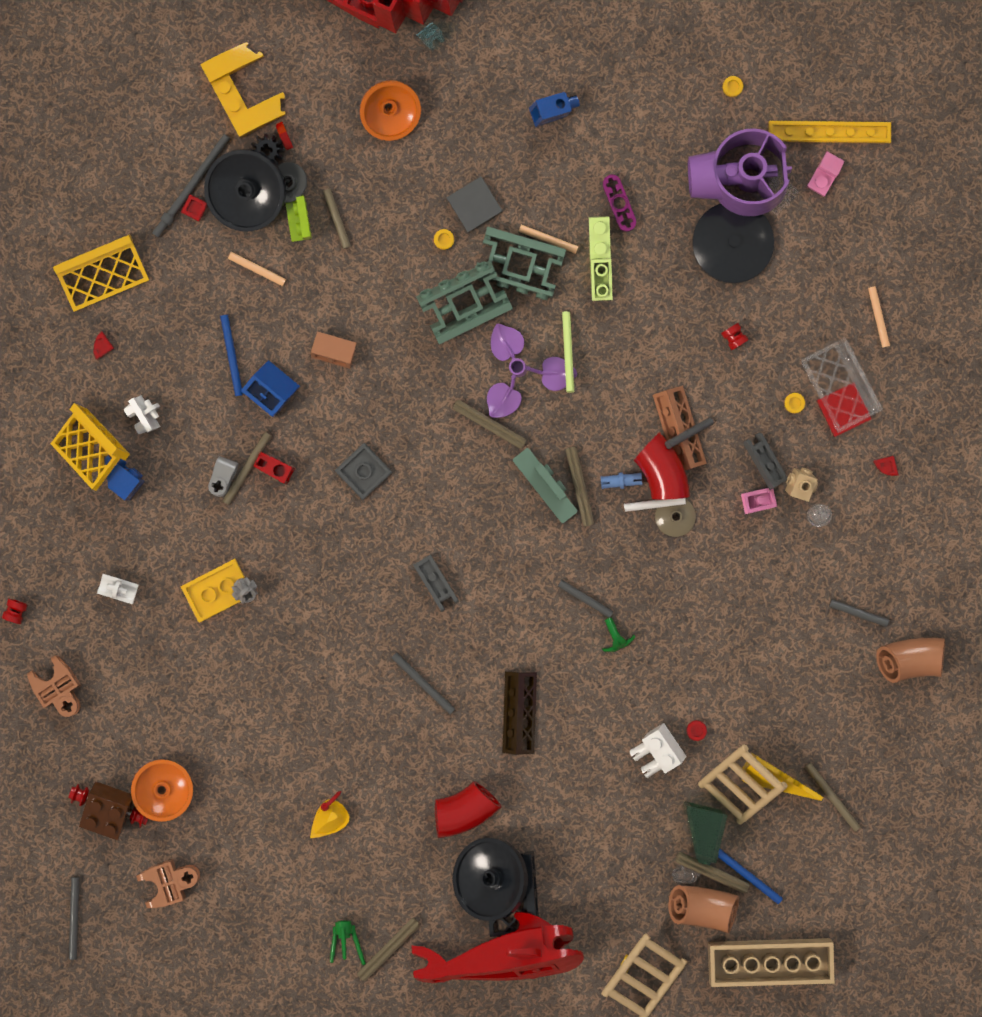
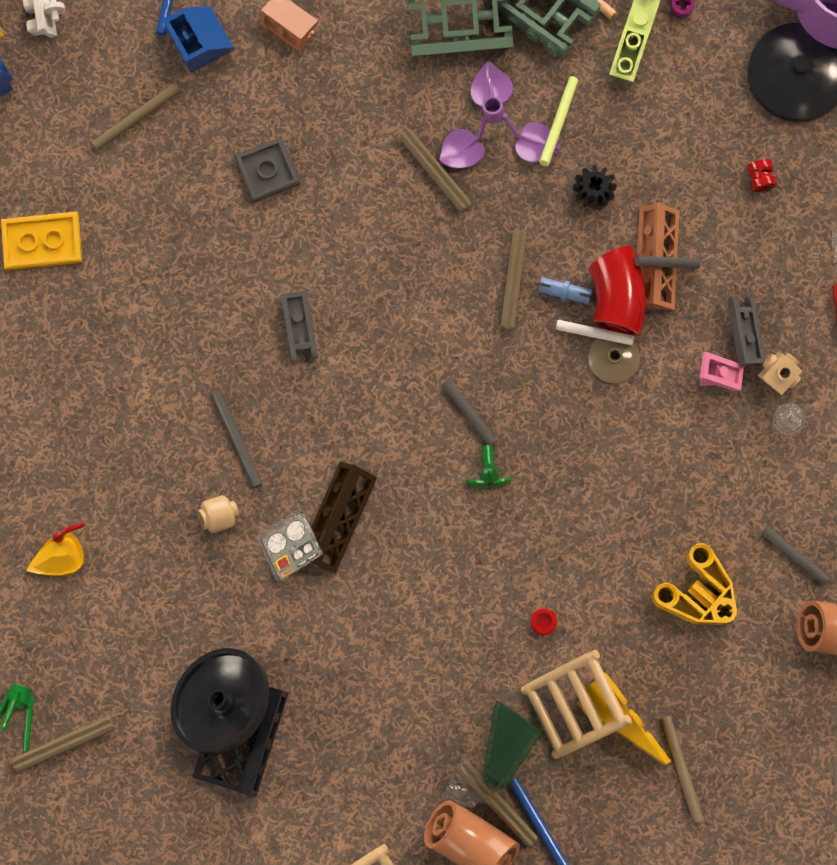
camera: 25 degrees right, 10 degrees down
light grey piece [208,456,239,497] -> none
light grey gear [232,577,258,604] -> none
red leg [253,451,295,485] -> none
red animal [411,912,584,983] -> none
red brick [435,781,502,838] -> none
sand green bracket [513,448,578,523] -> none
white brick [630,723,687,778] -> none
yellow tile [784,393,805,413] -> none
none -> tan head [197,495,239,533]
none -> clear tile [256,509,323,582]
none -> black gear [573,165,617,210]
none -> yellow connector [652,543,737,625]

